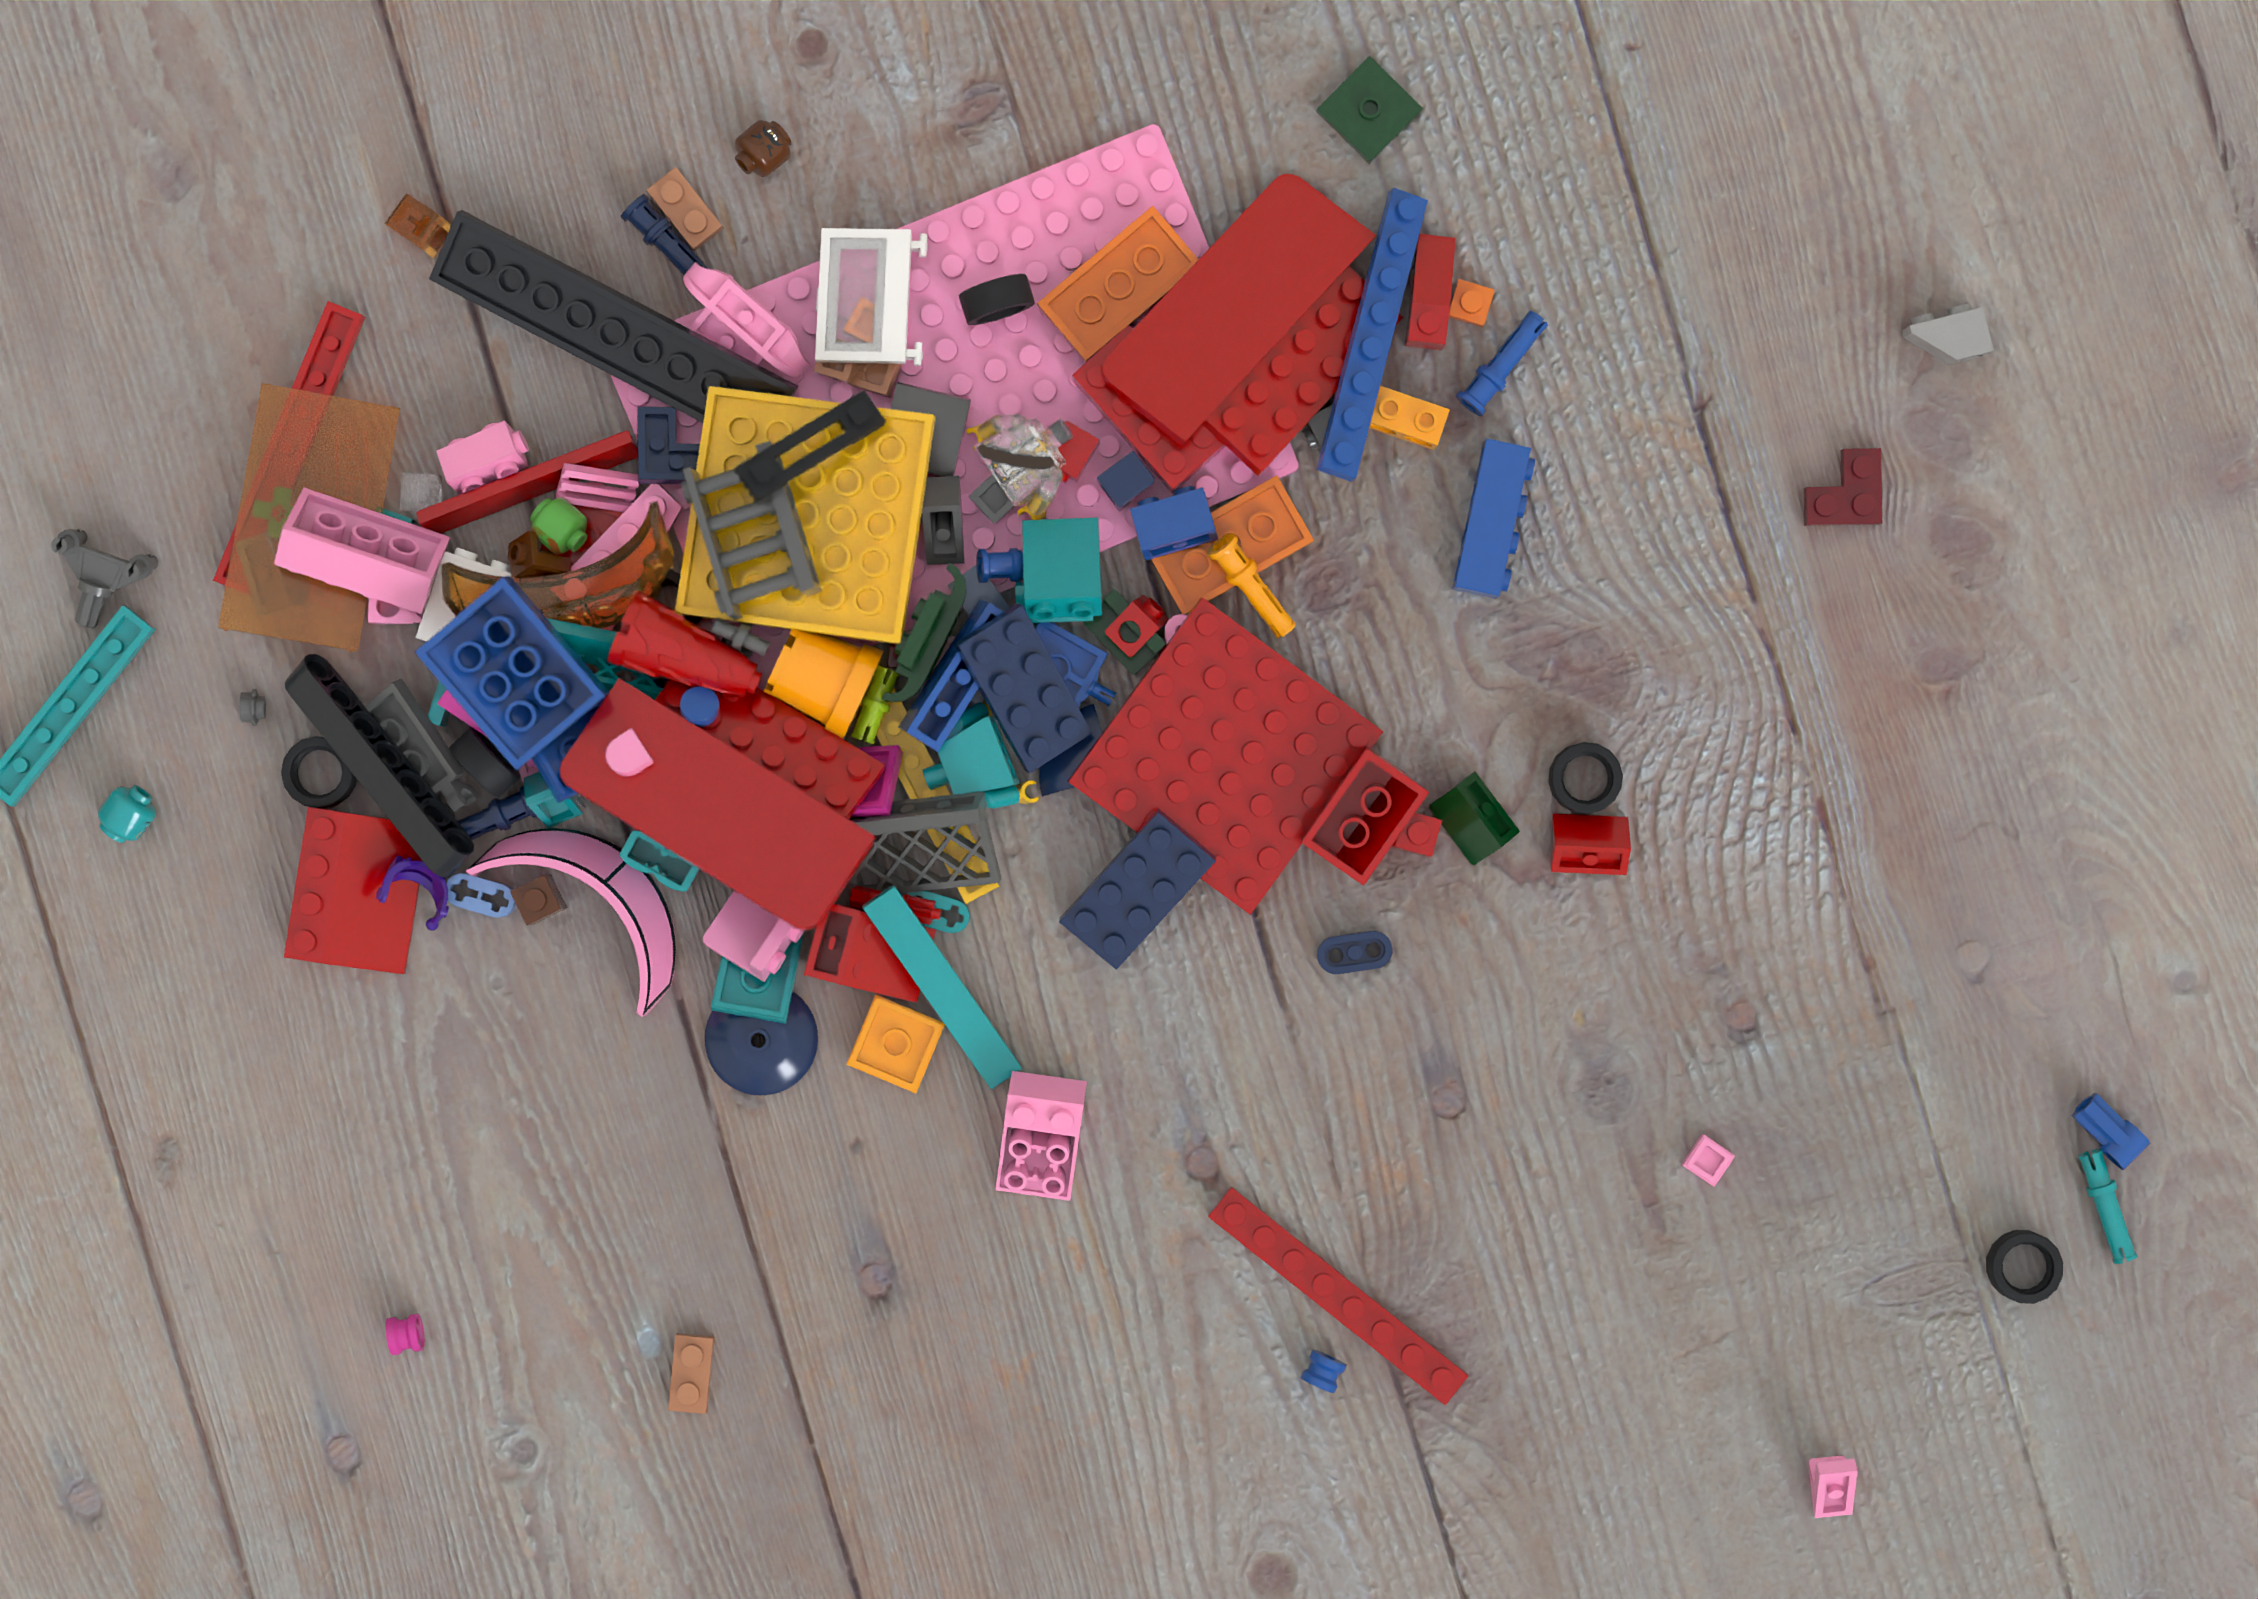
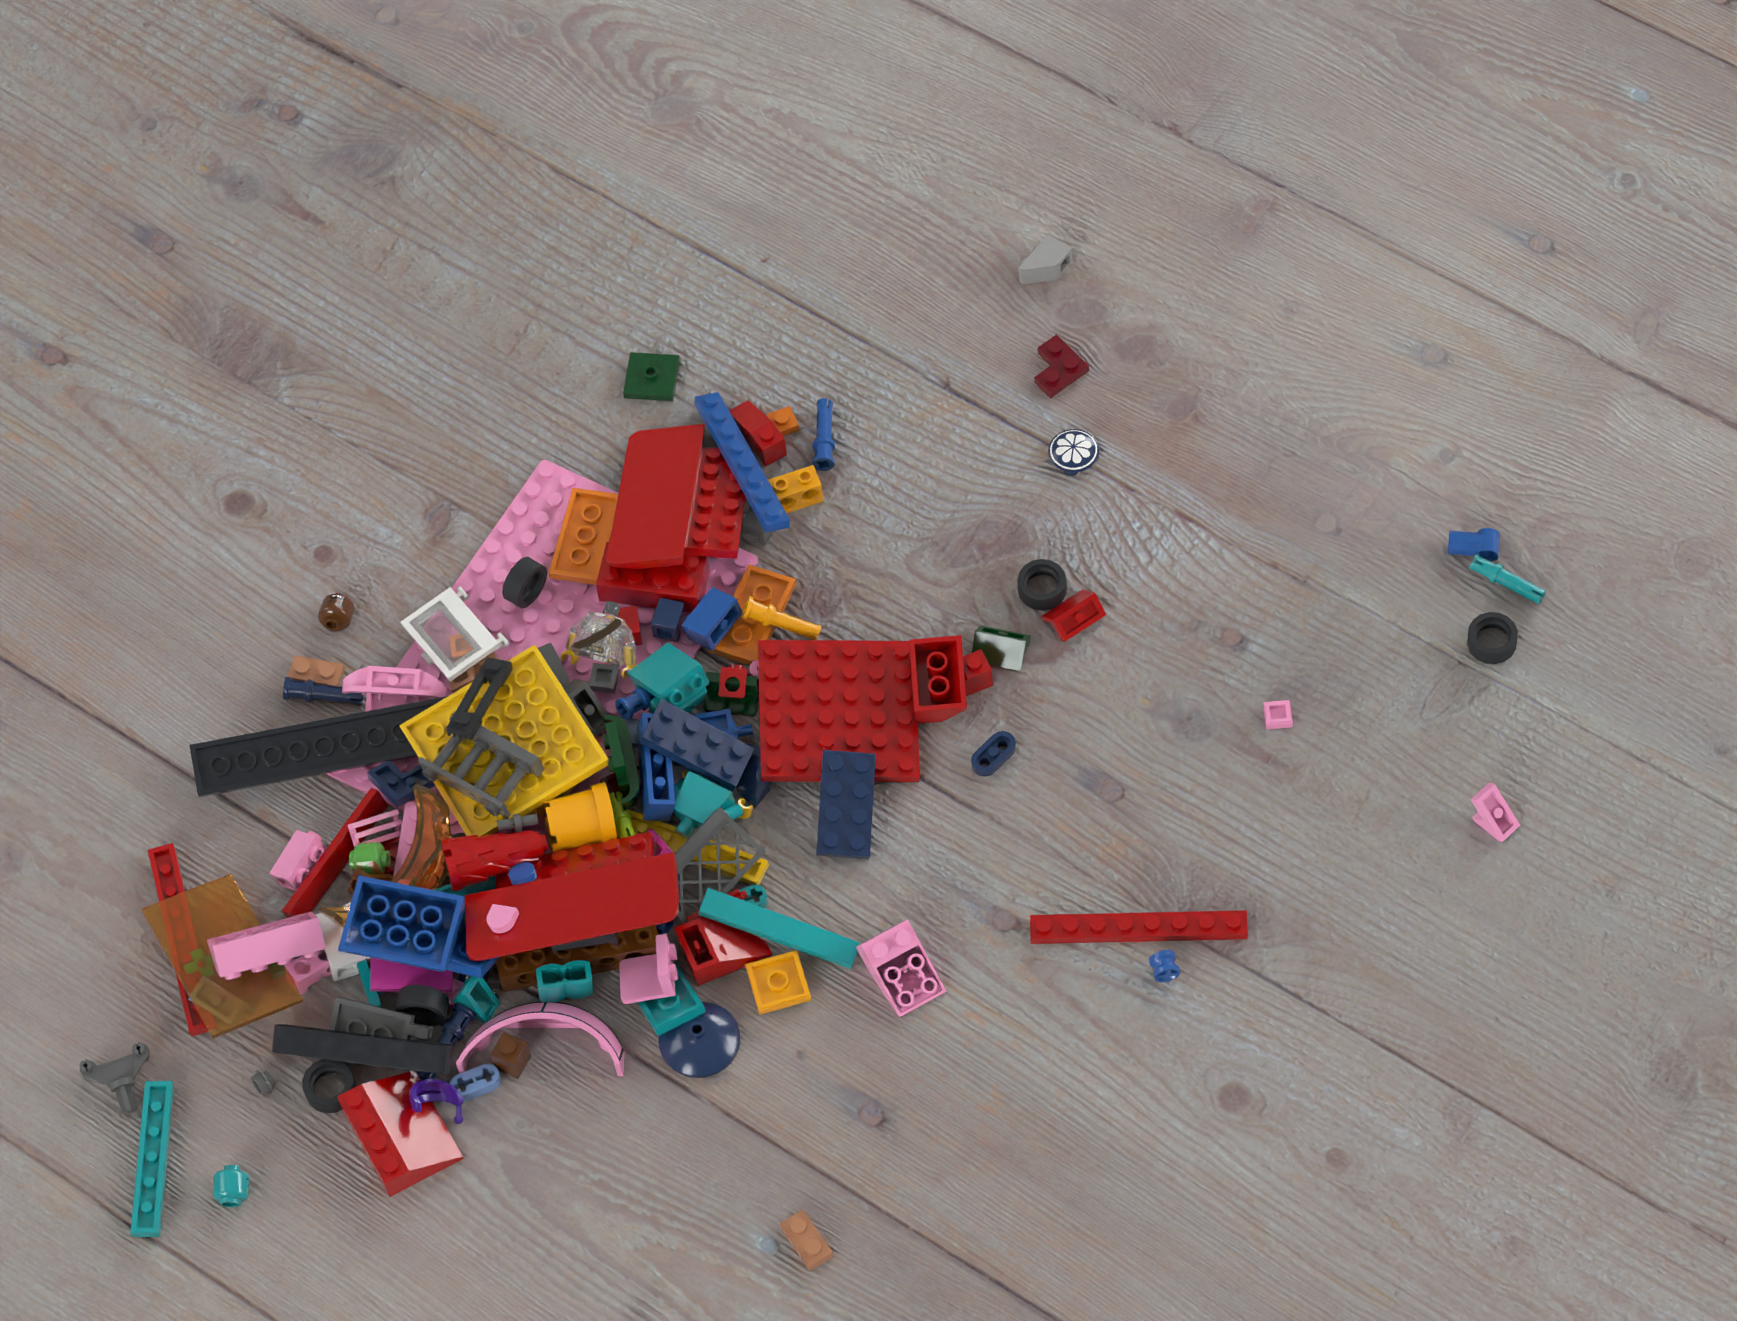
camera: 25 degrees left, 30 degrees down
clear orange slope [384,193,451,258] -> none
blue brick [1452,439,1535,599] -> none
none -> dish [1048,429,1099,476]

